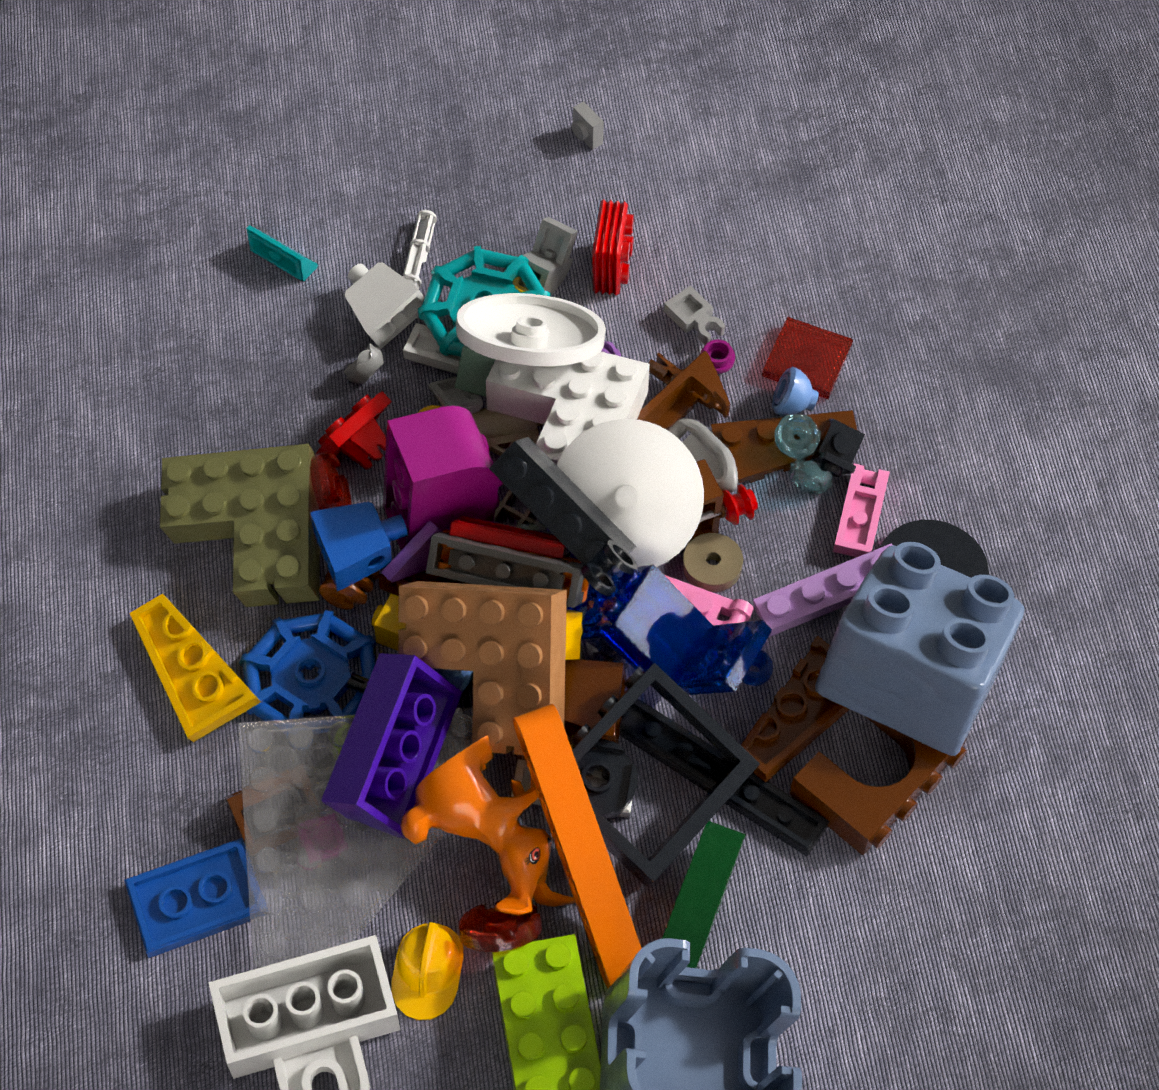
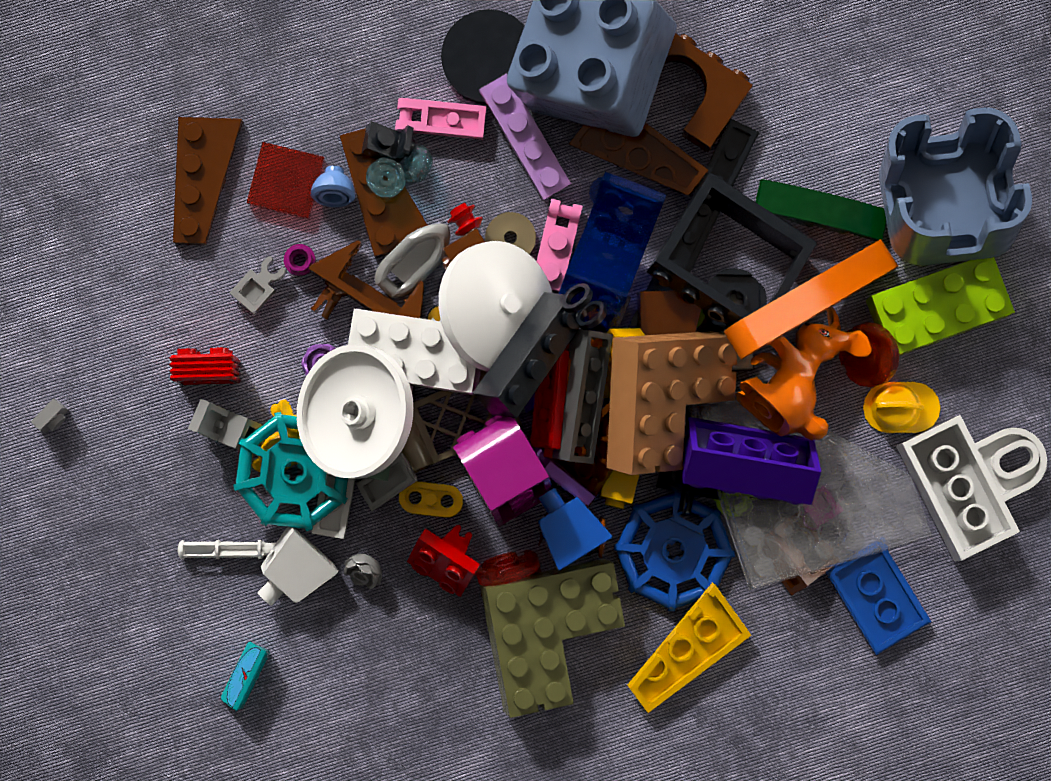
camera: 100 degrees left, 25 degrees up
none -> reddish brown wing [173,117,243,245]

